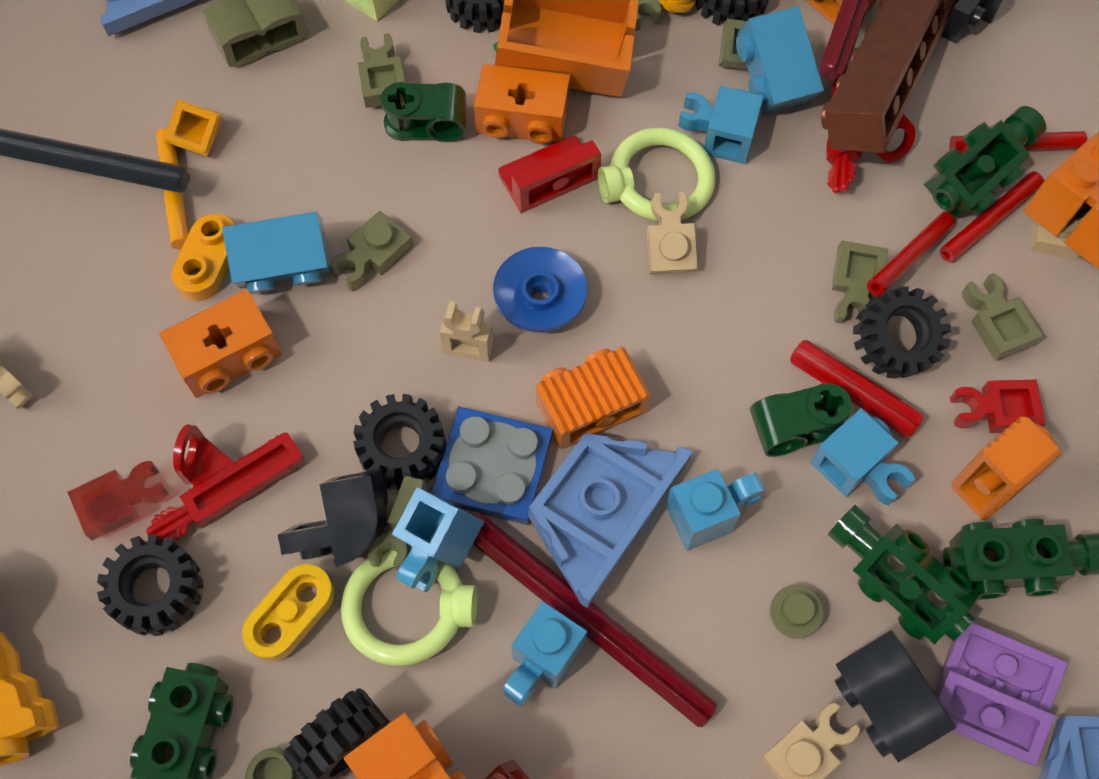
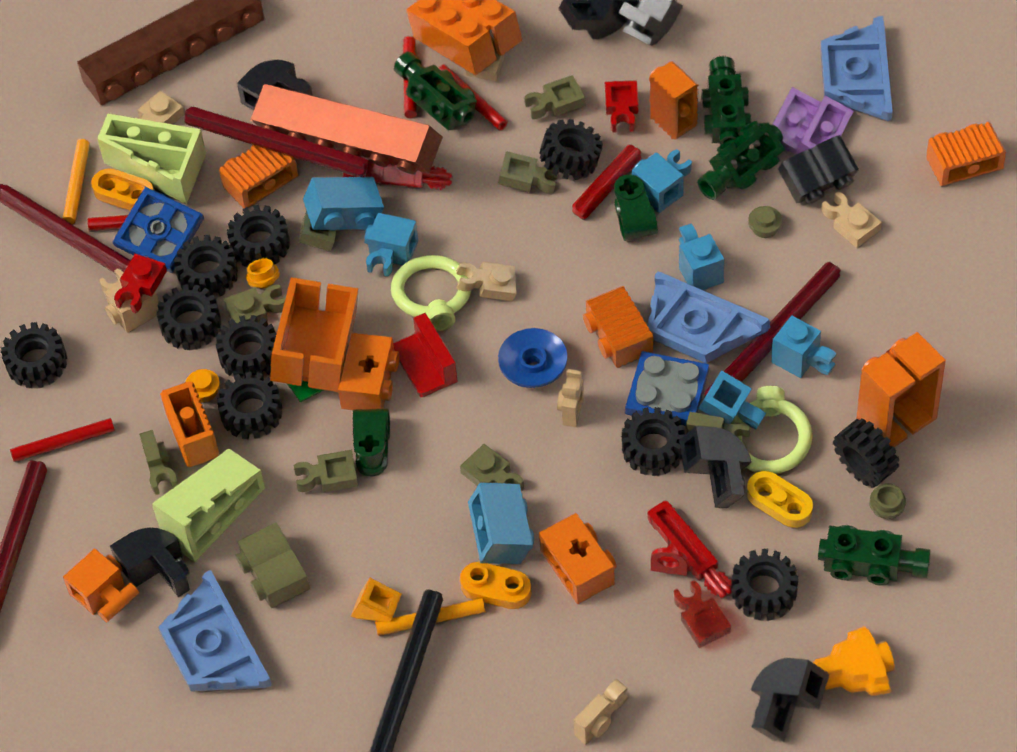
camera: 85 degrees left, 10 degrees down
red piece [867,212,955,296] -> none

